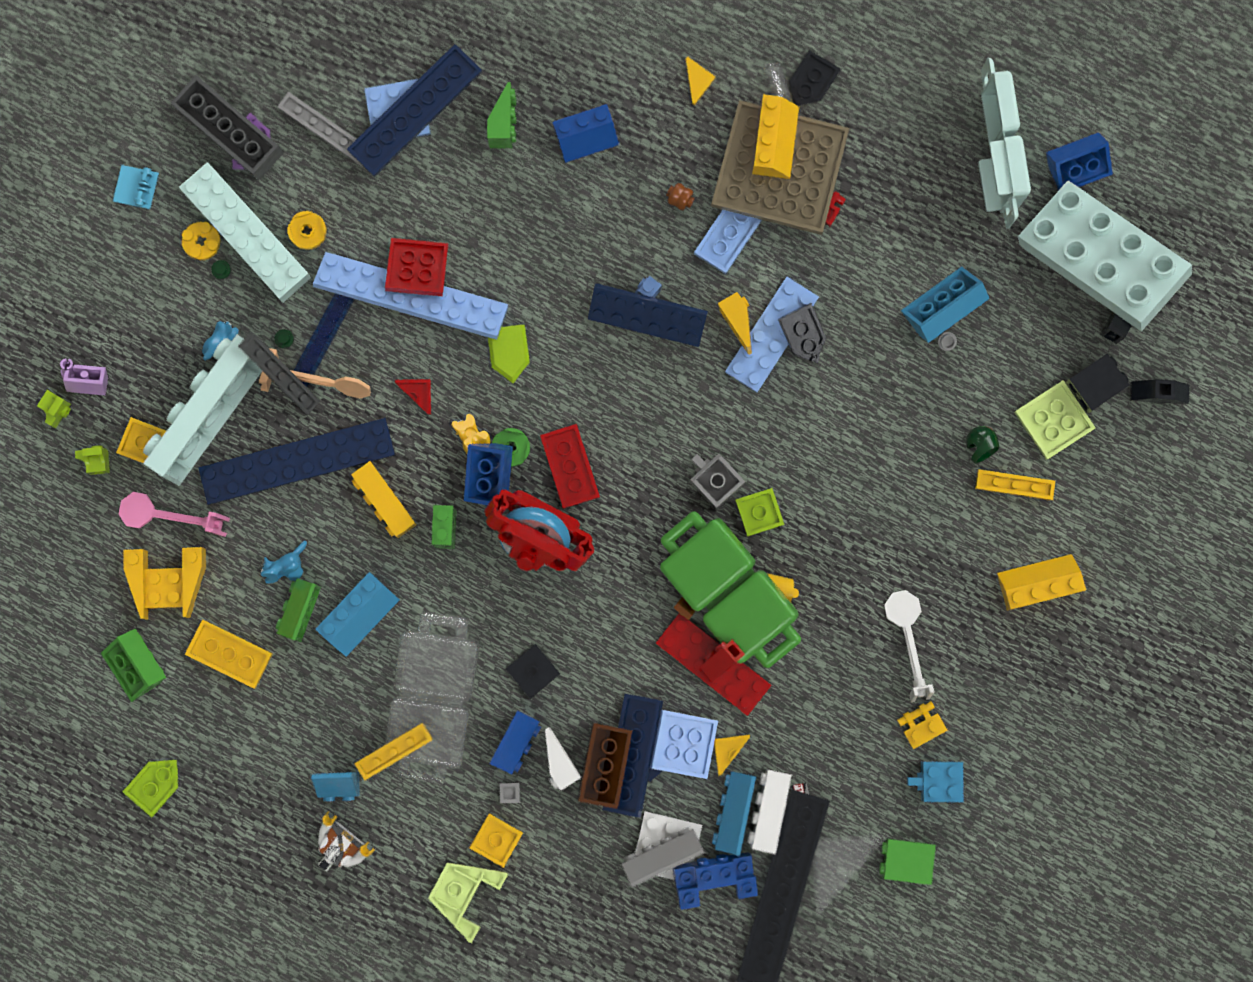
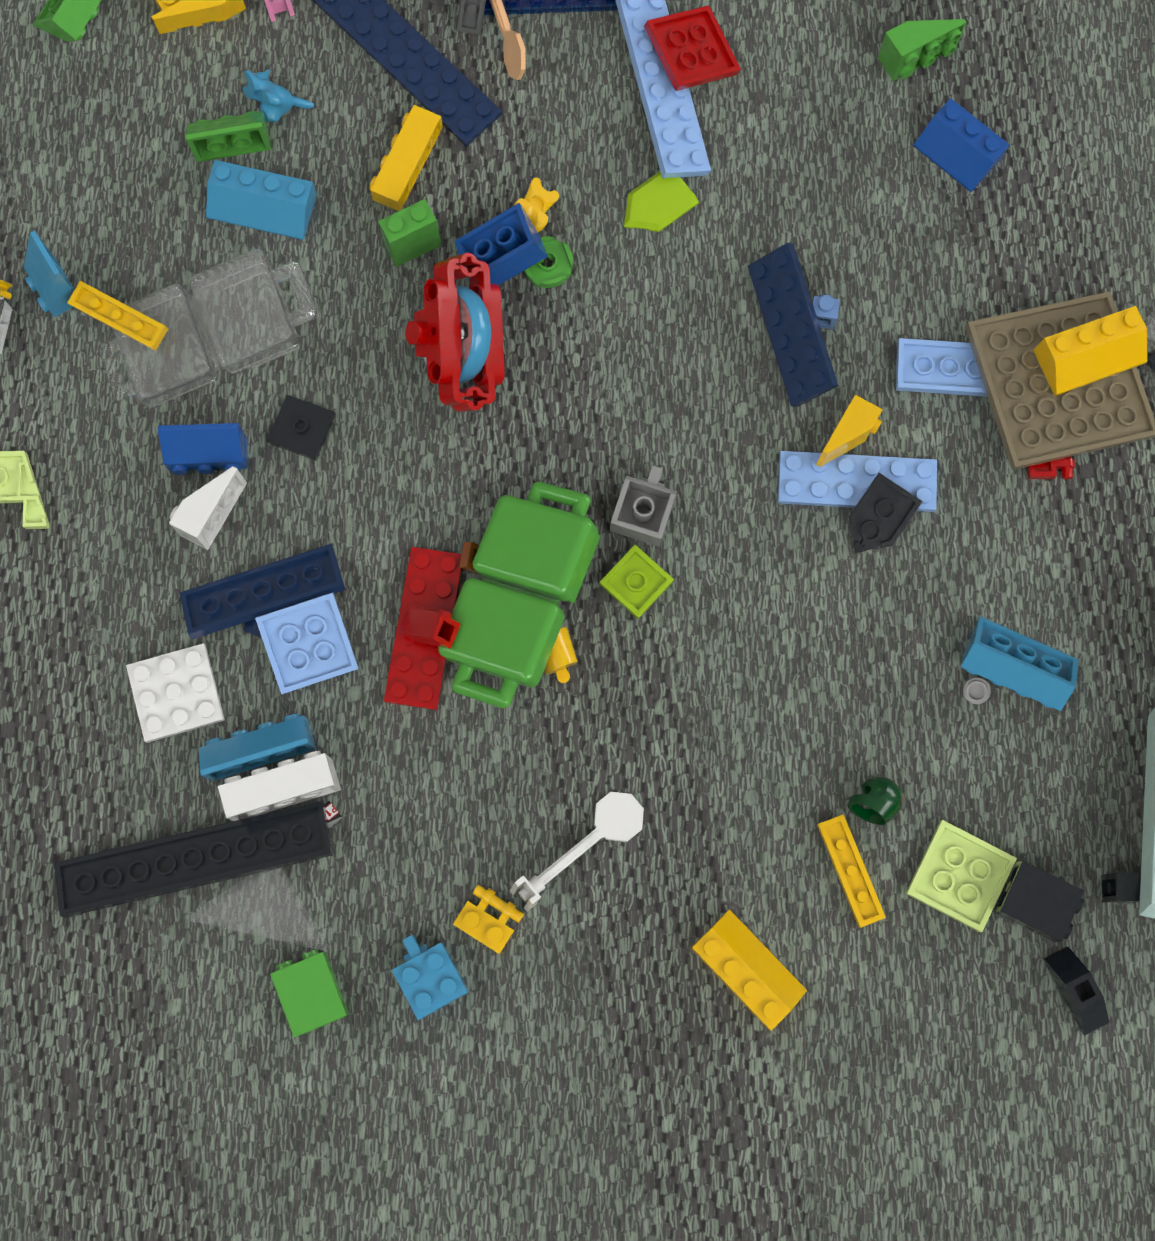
camera: 60 degrees right, 5 degrees down
yellow plate [185,619,273,689] -> none
red tile [395,379,431,415] -> none
yellow plate [470,813,523,868] -> none
light grey plate [500,783,520,803] -> none
red plate [540,424,600,509] -> none
reddish brown slope [577,723,632,809] -> none
light grey slope [622,827,705,887] -> none
dark orange piece [666,183,695,211] -> none
blue bracket [673,852,758,910] -> none
yellow tile [686,56,715,106] -> none
yellow tile [714,735,750,775] -> none

